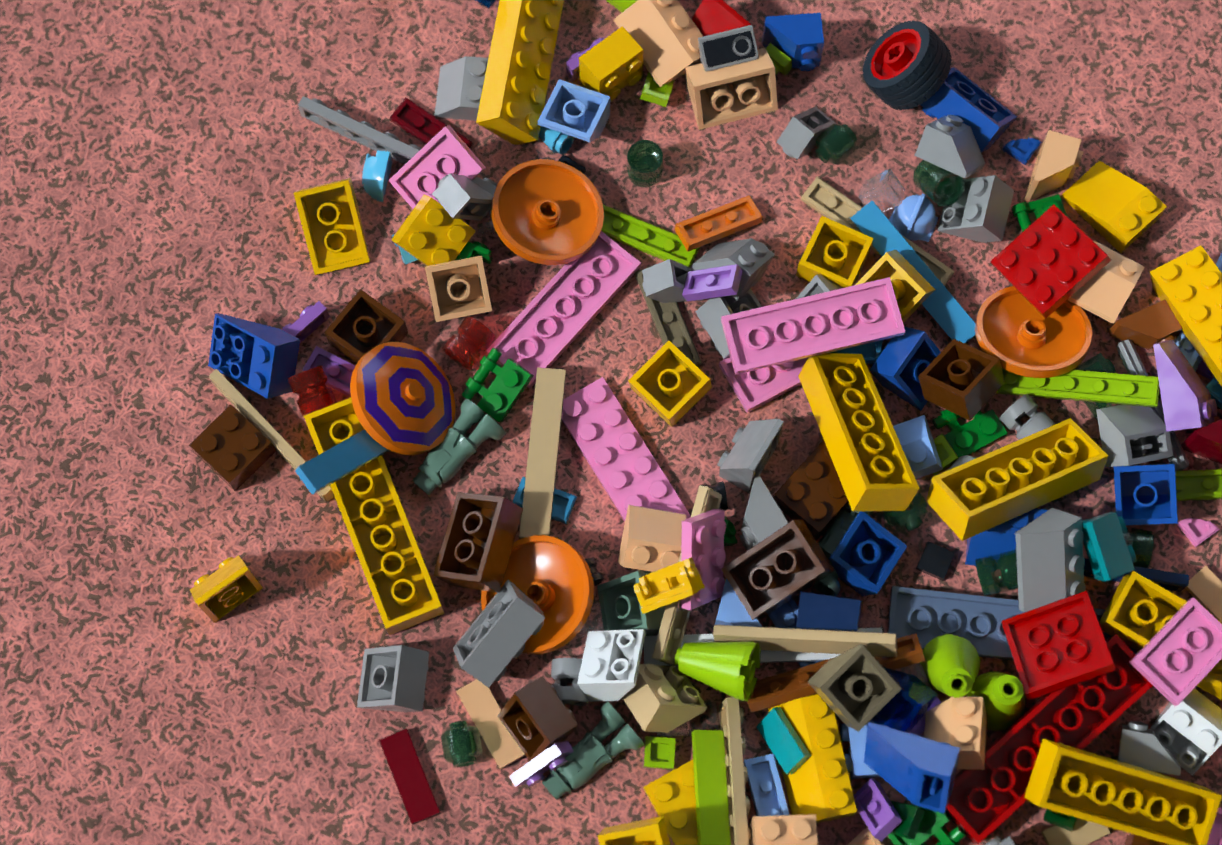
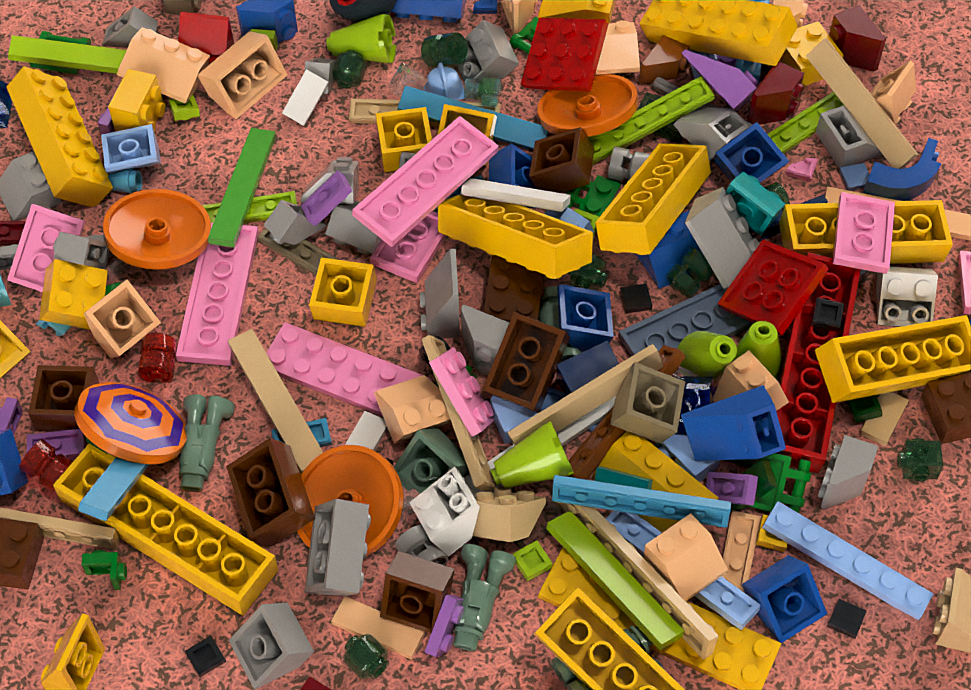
camera: 35 degrees left, 15 degrees down
green plate [461,347,534,422] -> none
clear green wheel [627,140,663,188] -> none
yellow hinge [634,557,705,614] -> none
orange plate [675,195,763,251] -> none
slope [698,25,758,71] -> none
light grey slope [915,115,985,179] -> none
light grey slope [1117,721,1181,776] -> none
none -> green bracket [81,550,127,590]
none -> black tile [185,636,226,677]
none -> bright green tile [208,128,276,247]
none -> white tile [282,69,329,126]
none -> lime cone [326,14,396,63]
none -> white tile [345,411,388,451]
none -> white tile [461,178,571,212]
none -> clear light blue piece [464,77,502,107]
none -> dark azure tile [552,475,731,528]
none -> black tile [811,297,844,332]

